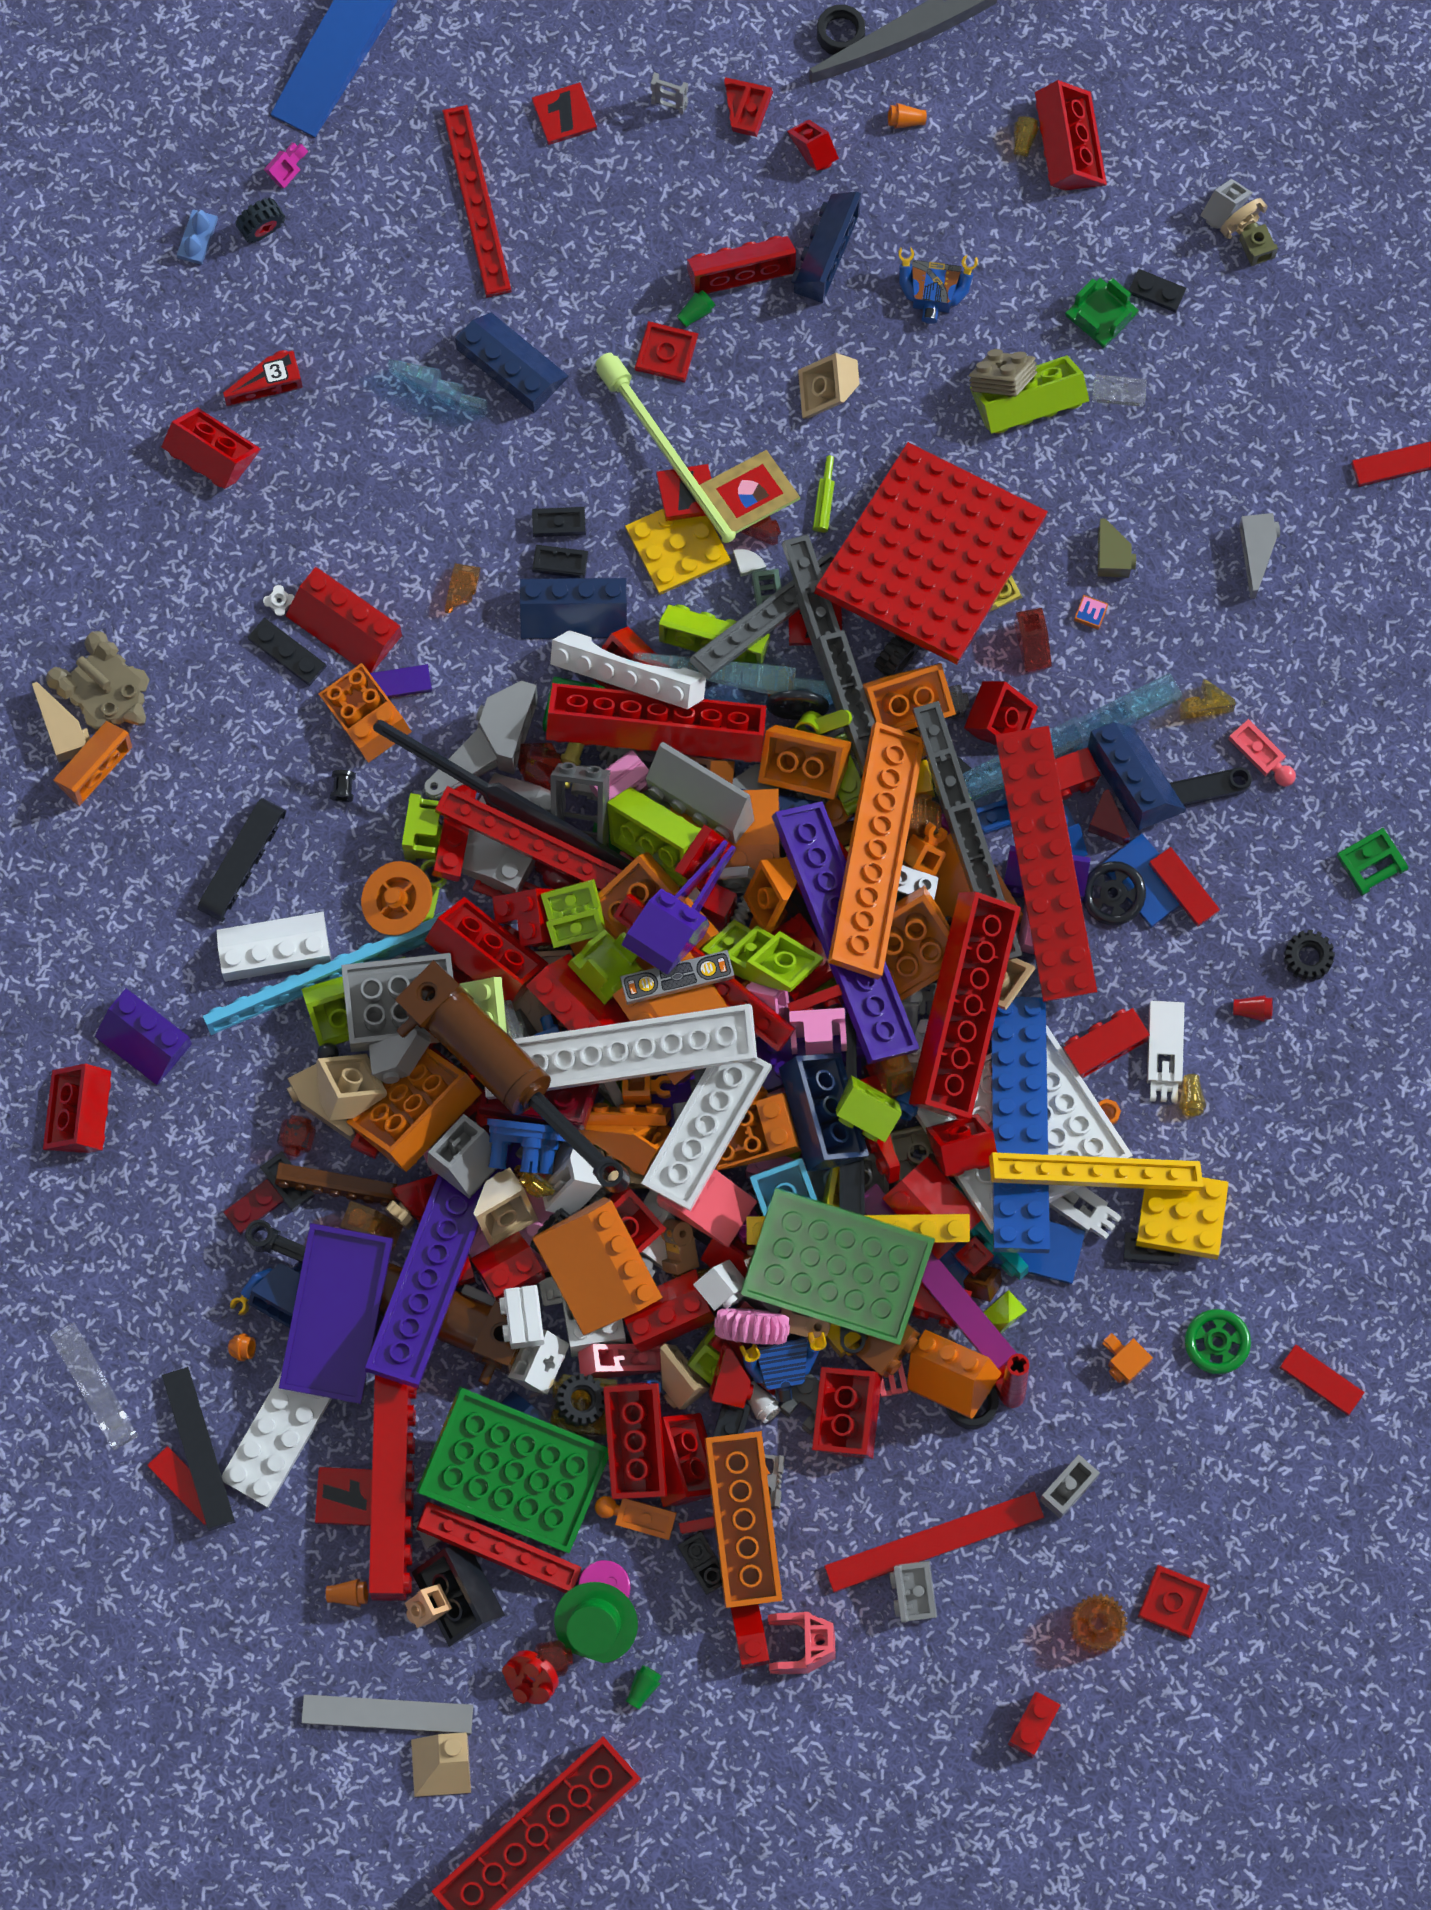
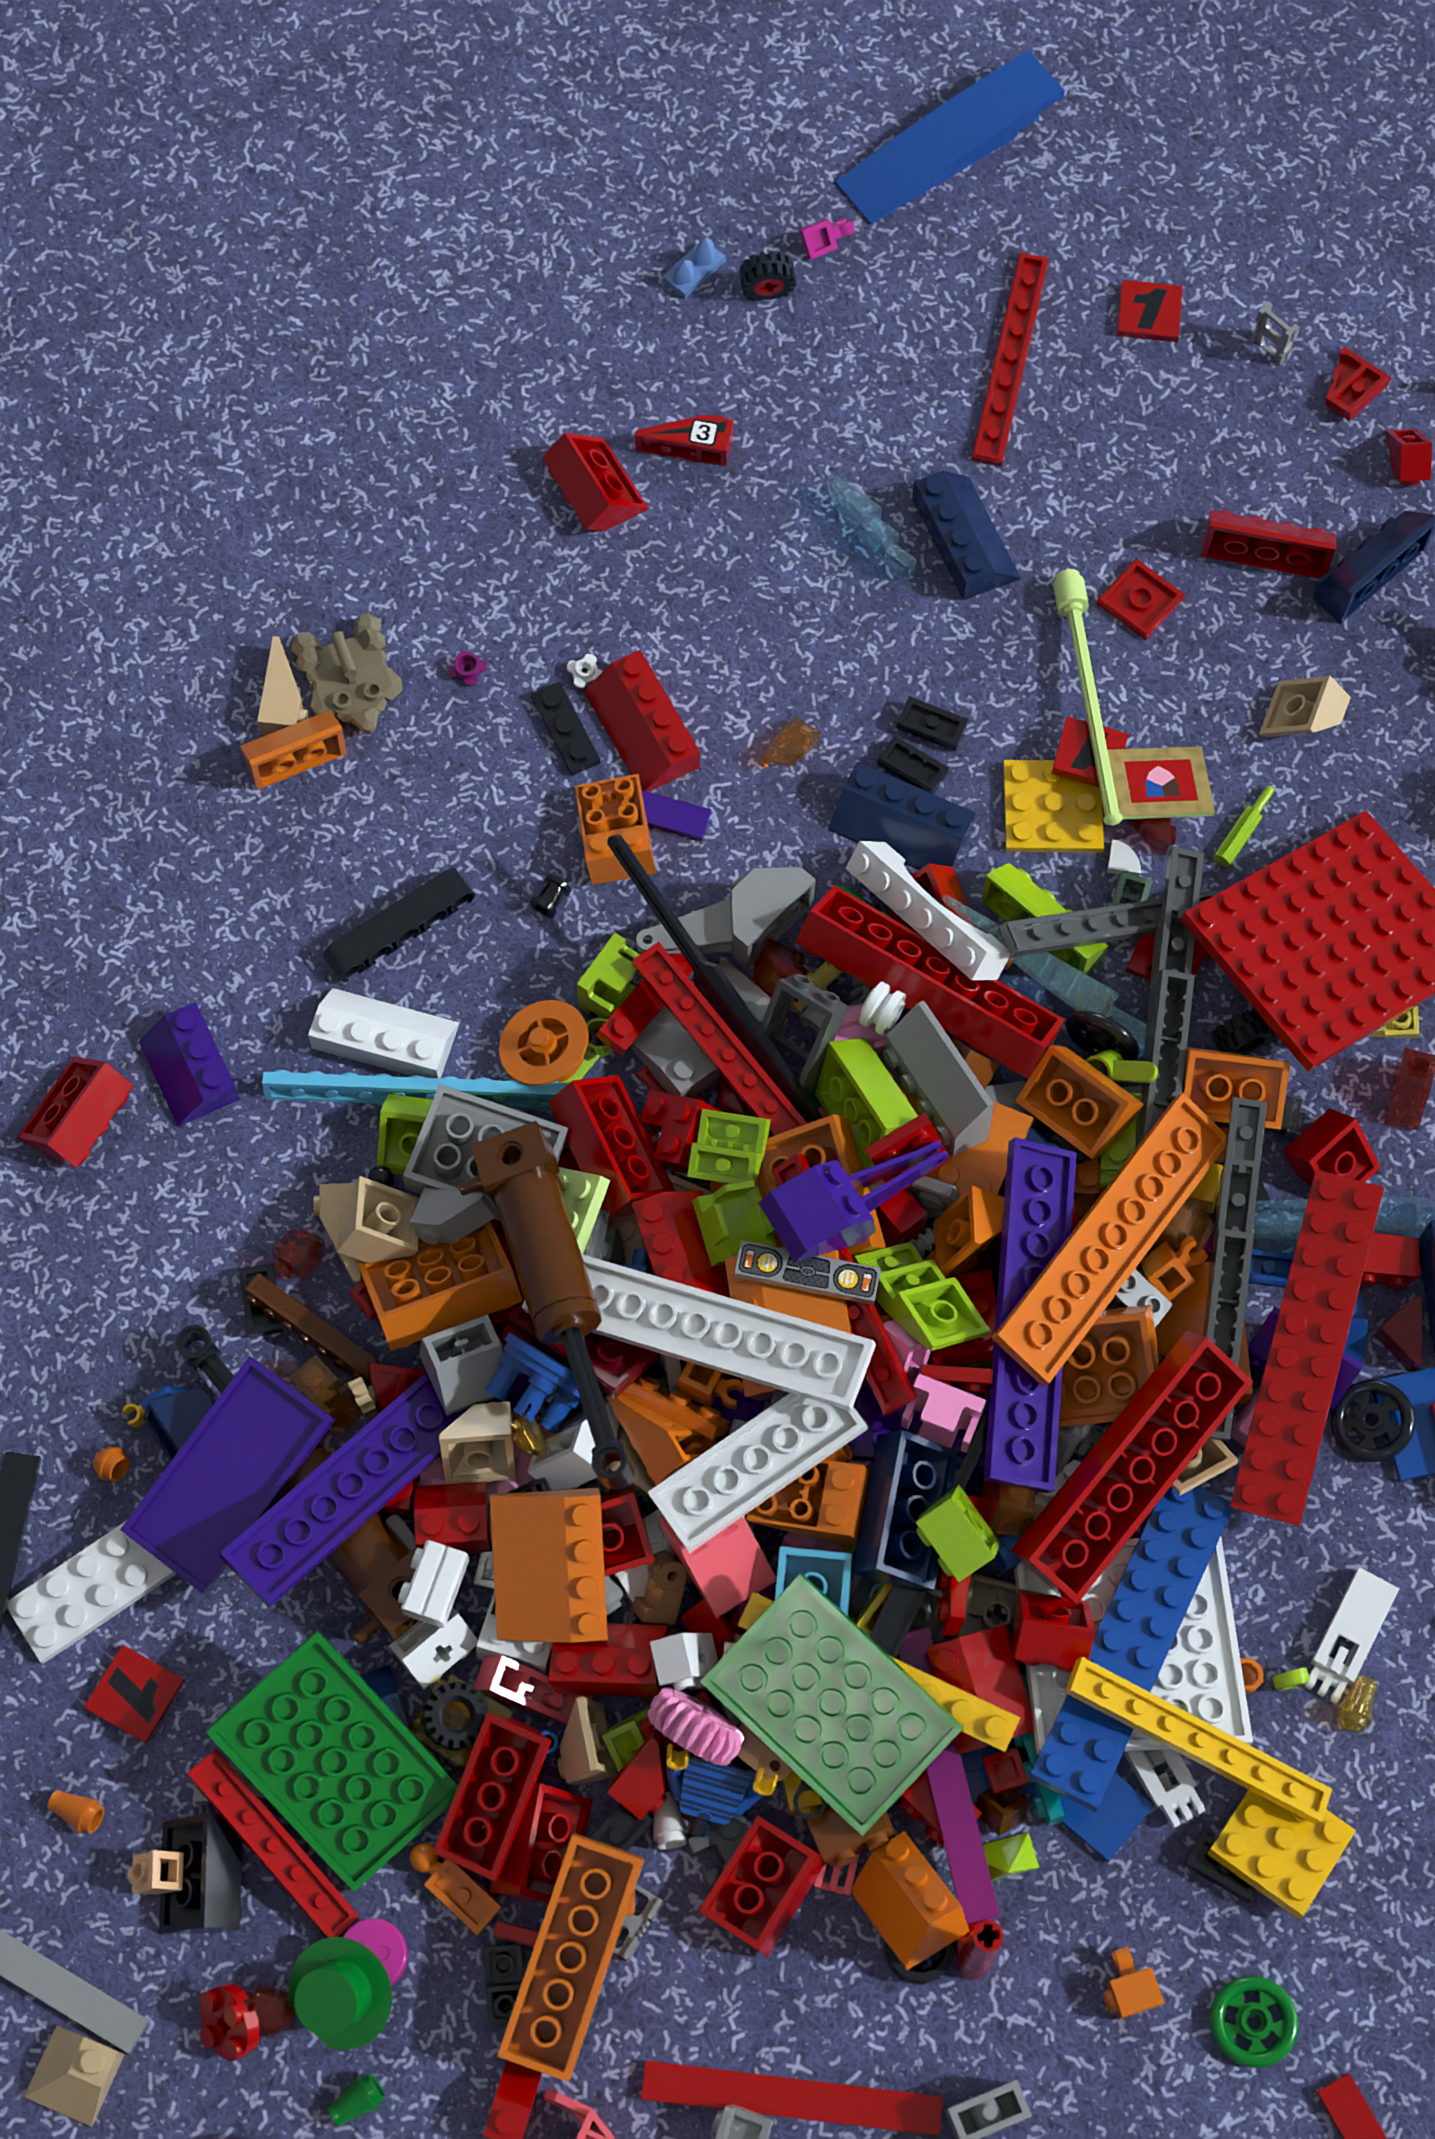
camera: 25 degrees right, 5 degrees down
dark red plate [223,1179,284,1235] -> none
red brick [369,1375,417,1601] -> none
green cone [676,290,716,328] -> none
red brick [1063,1008,1150,1079] -> none
none -> magenta plate [449,651,487,686]
none -> white wheel [859,981,906,1036]
none -> lime tile [1272,1667,1310,1691]

